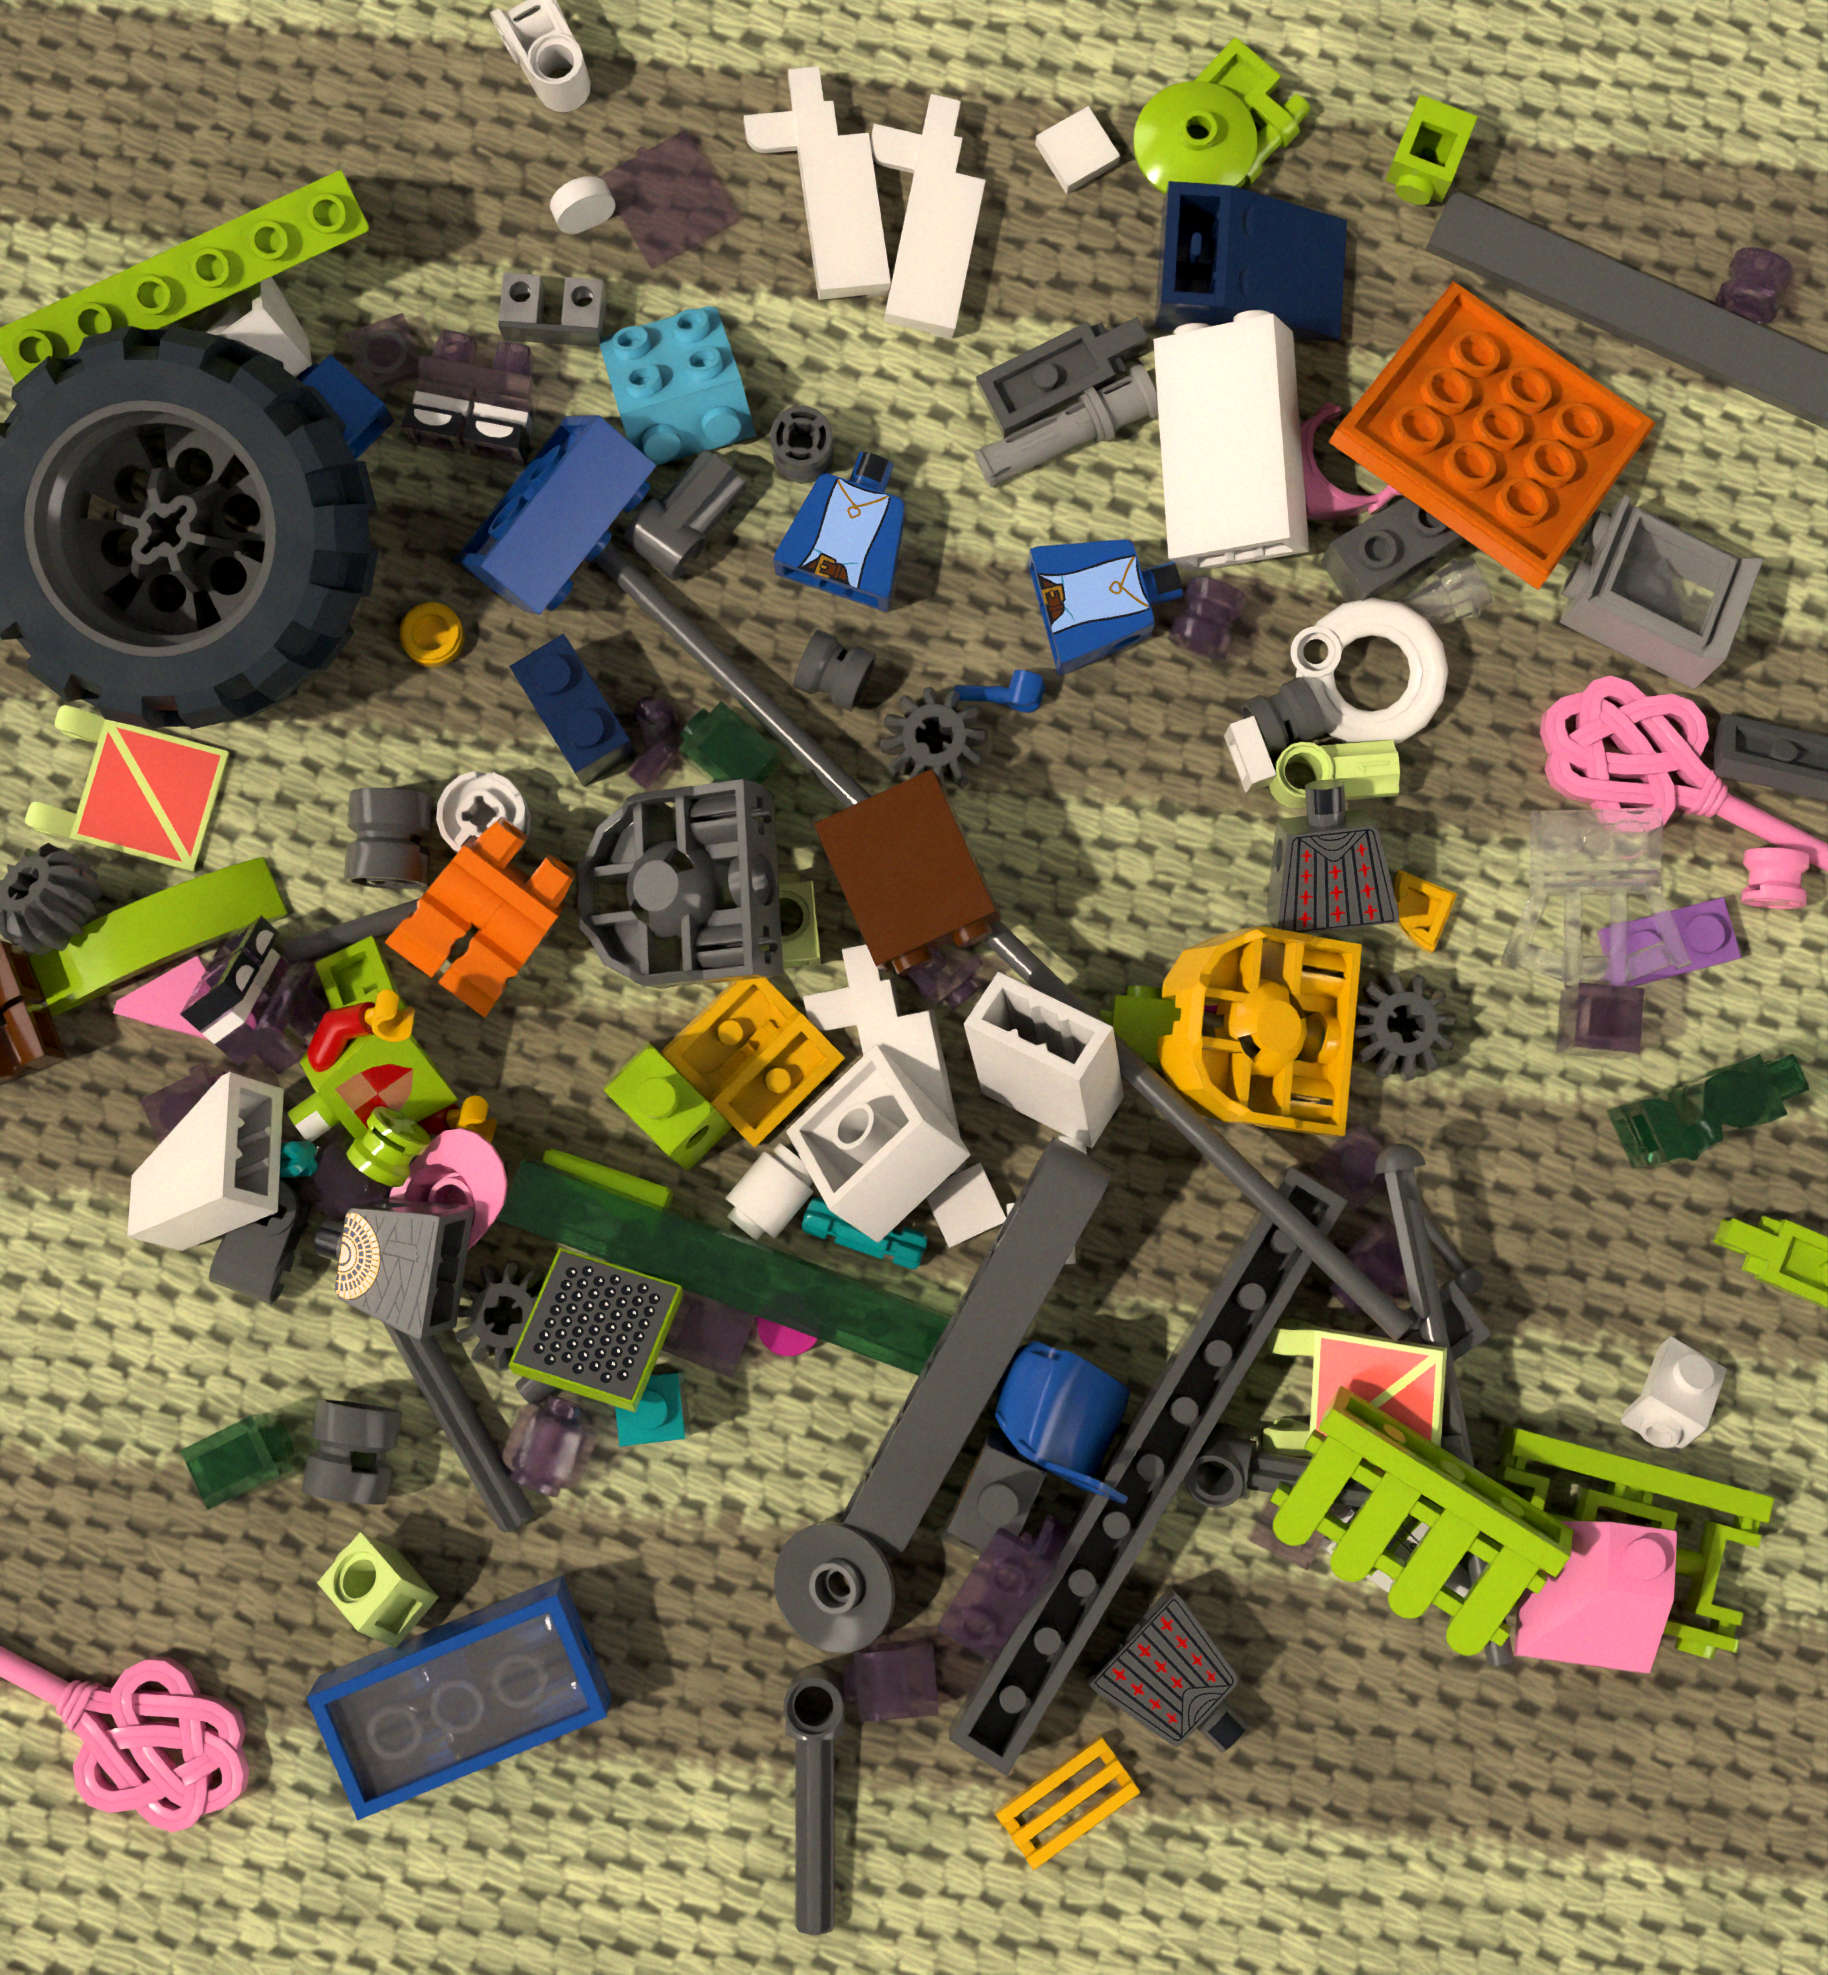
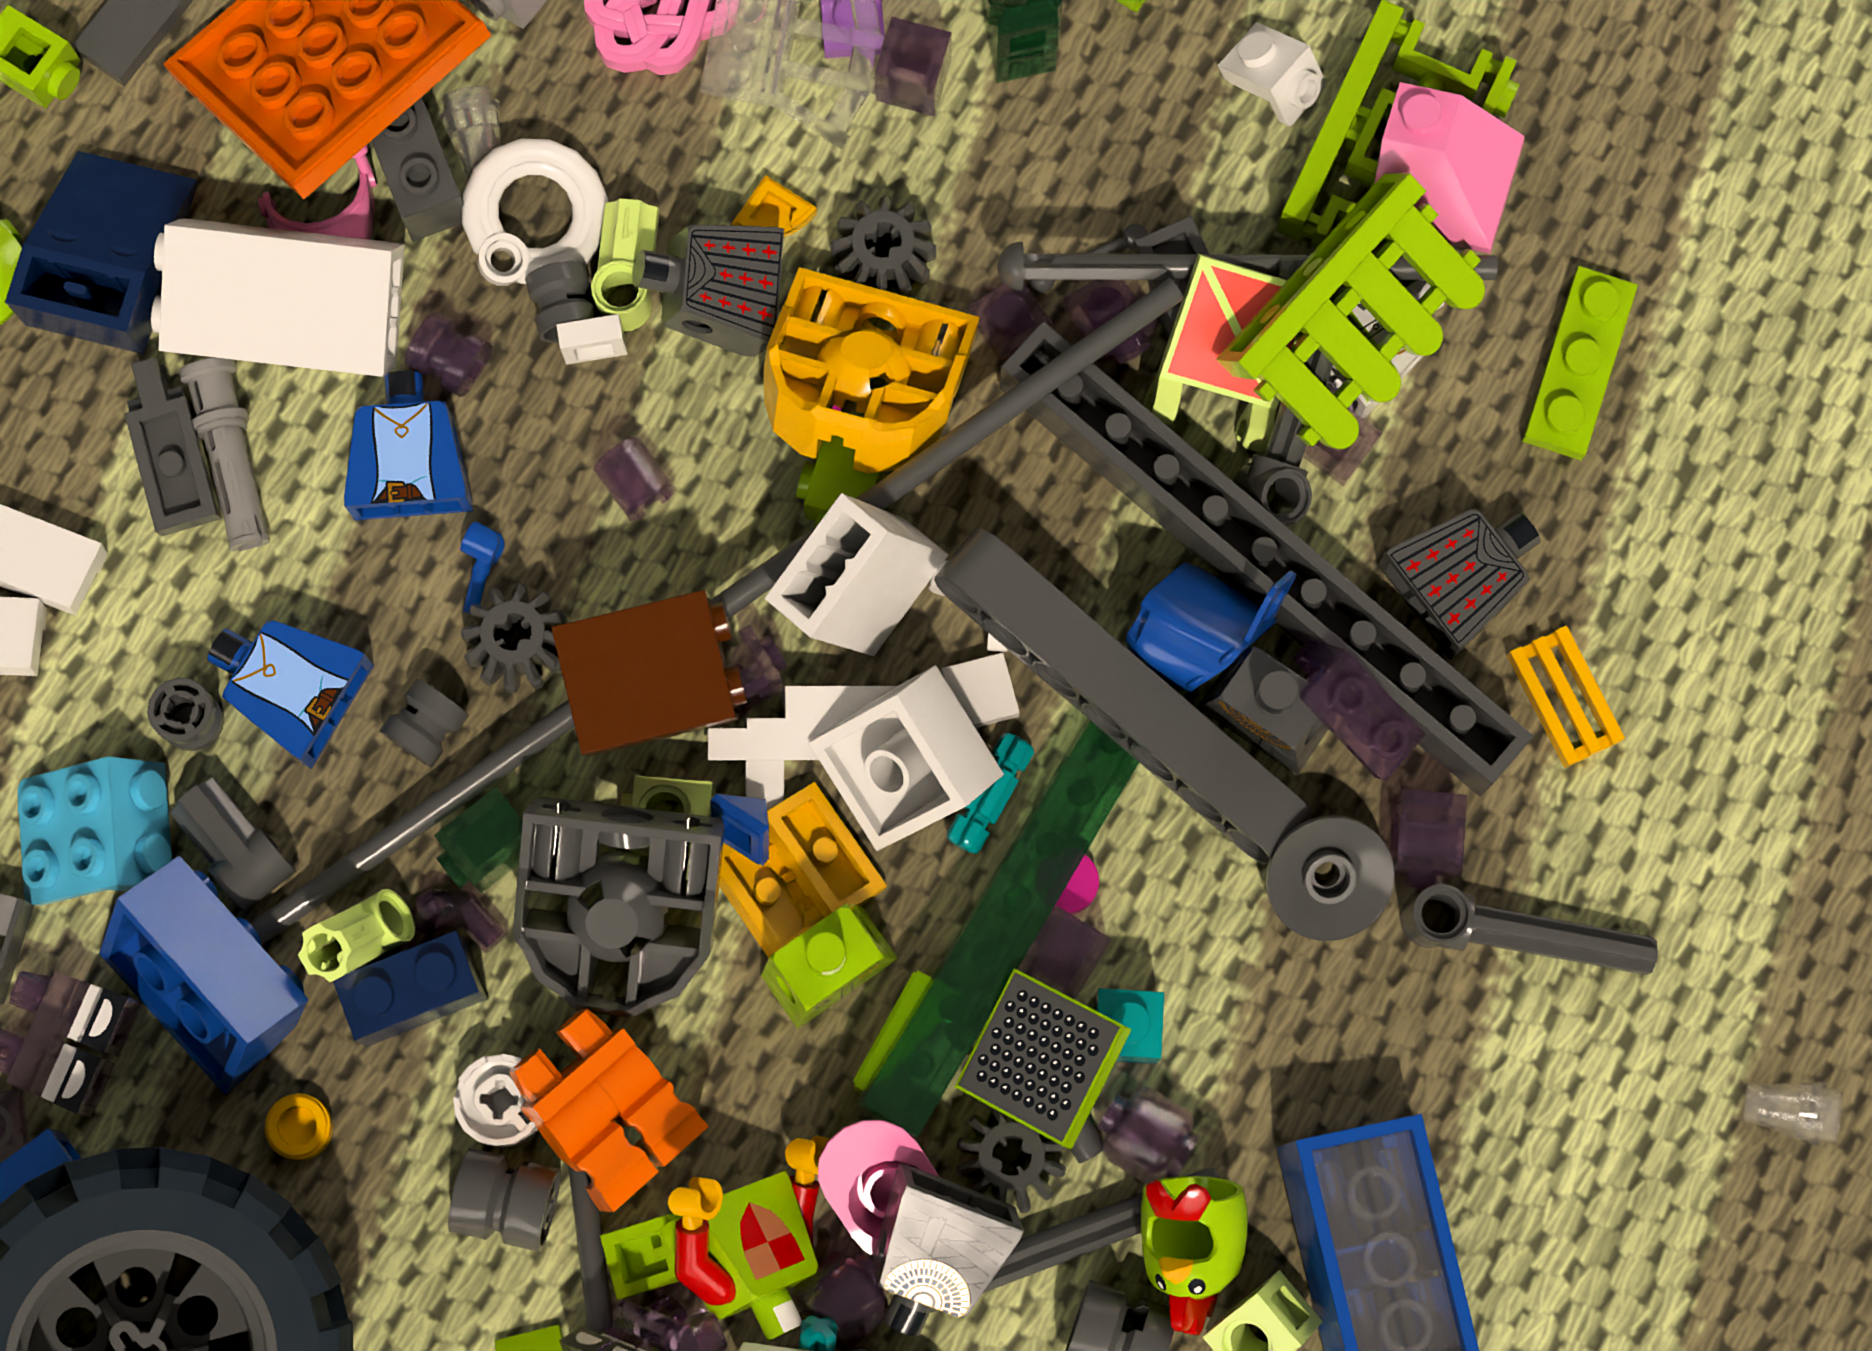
camera: 80 degrees left, 5 degrees down
lime wheel [346,1106,431,1187] -> none
white brick [725,1143,814,1241] -> none
none -> yellowish green piece [298,889,415,982]
none -> beam [593,437,676,521]
none -> blue slope [710,794,769,866]
none -> lime piece [1141,1176,1248,1336]
none -> lime plate [1522,266,1638,461]

